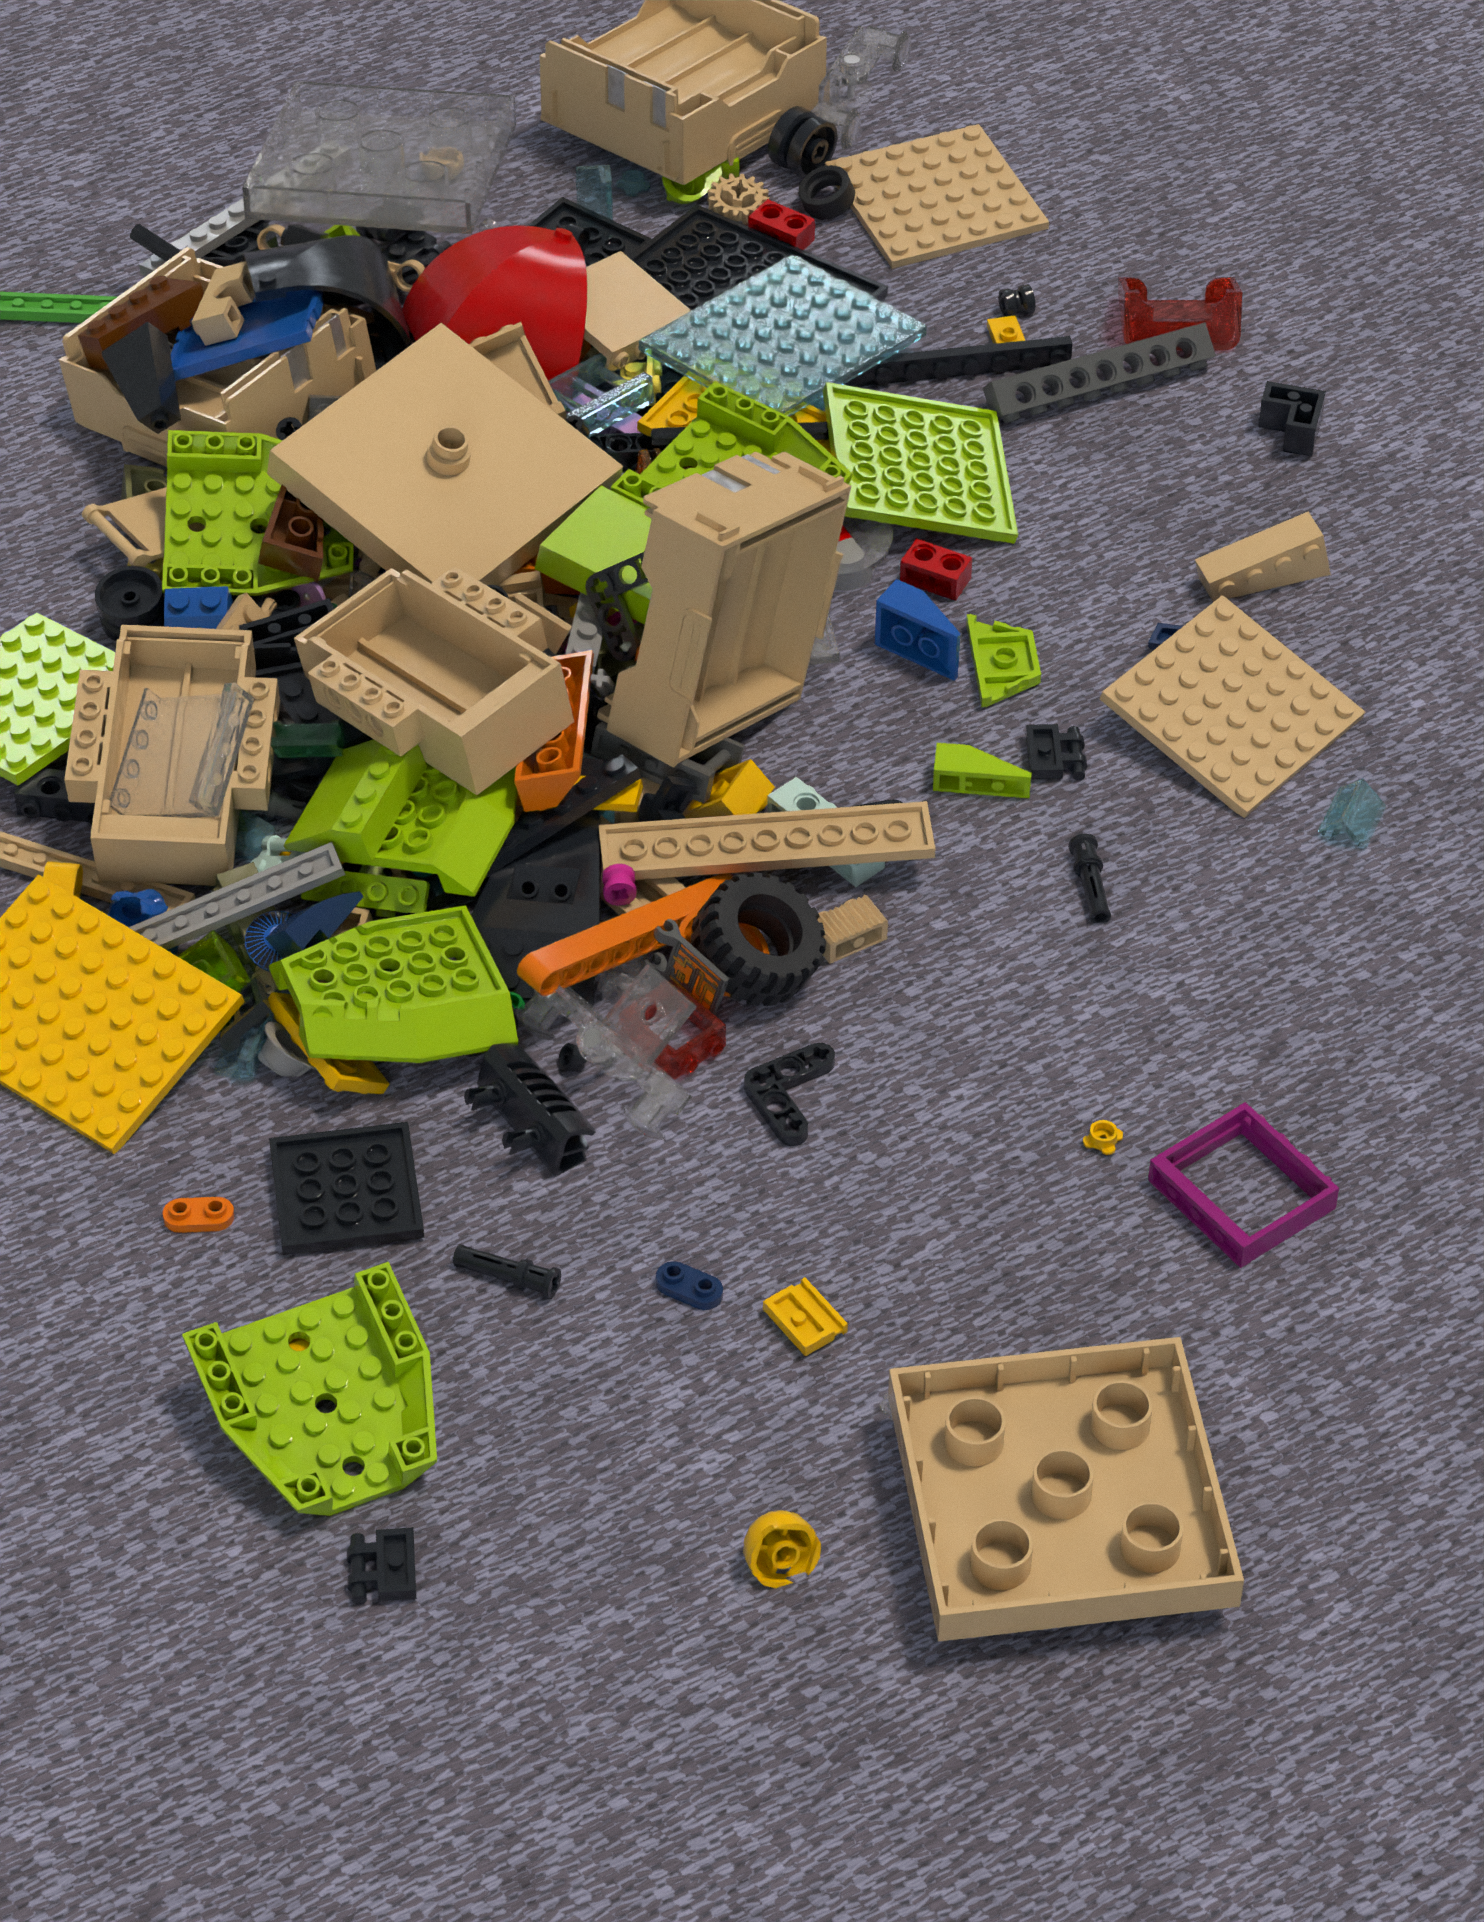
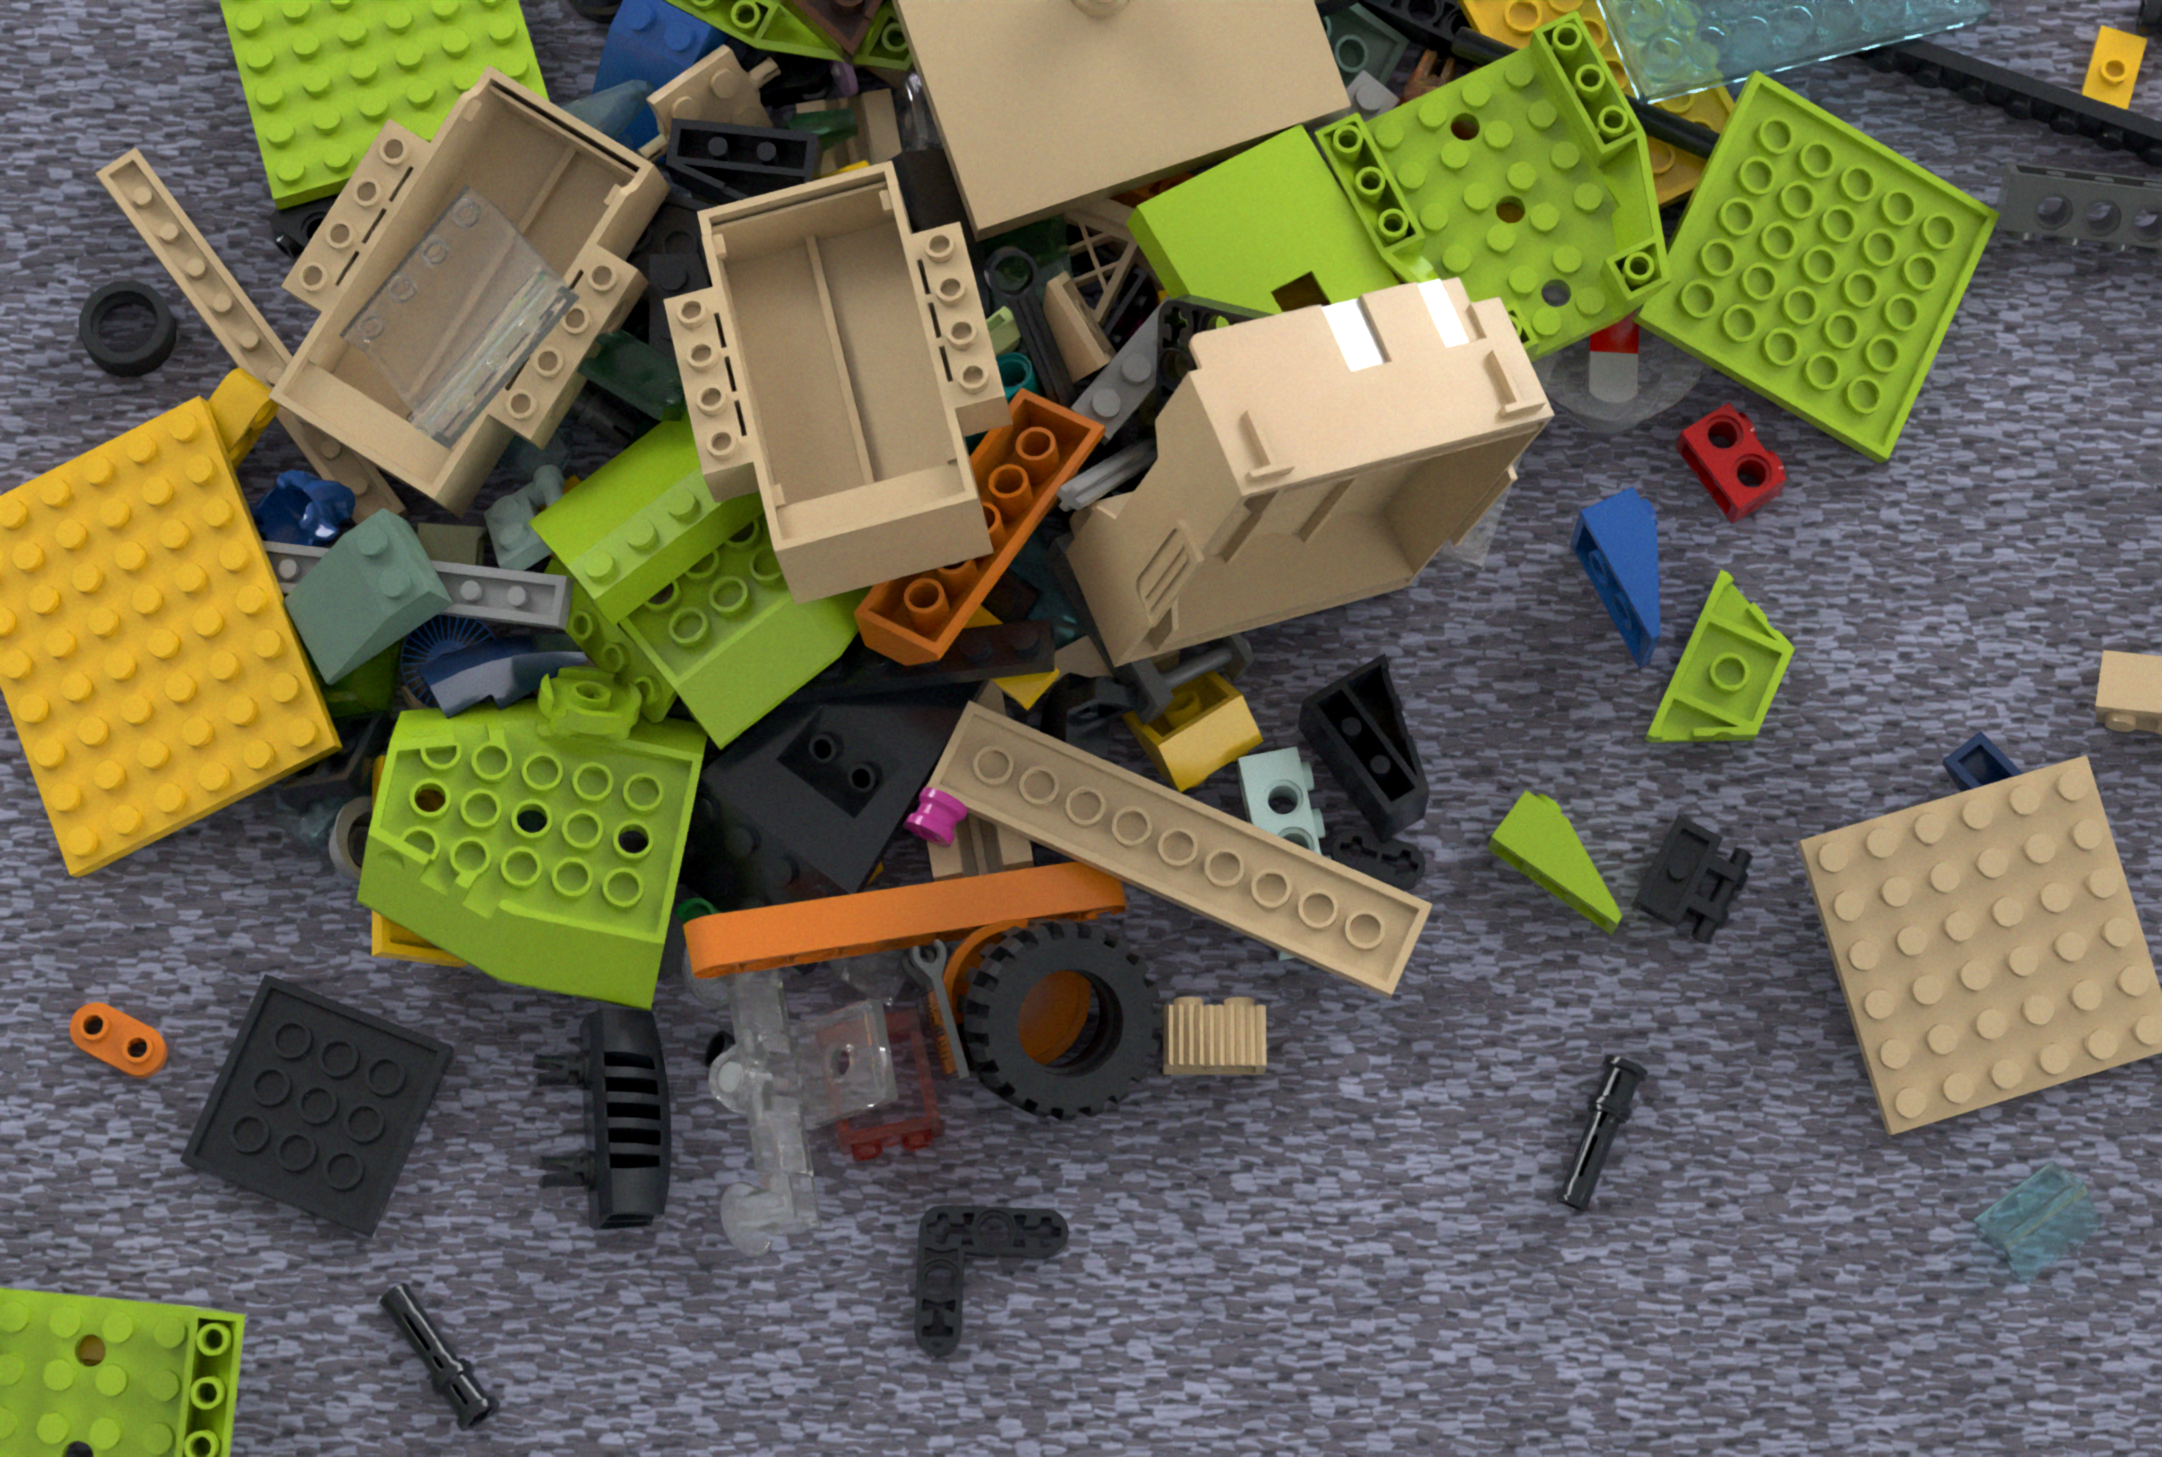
camera: 30 degrees right, 25 degrees up
none -> sand green slope [282,508,453,685]
none -> lime plate [538,666,642,740]
none -> black wedge [1298,653,1430,841]

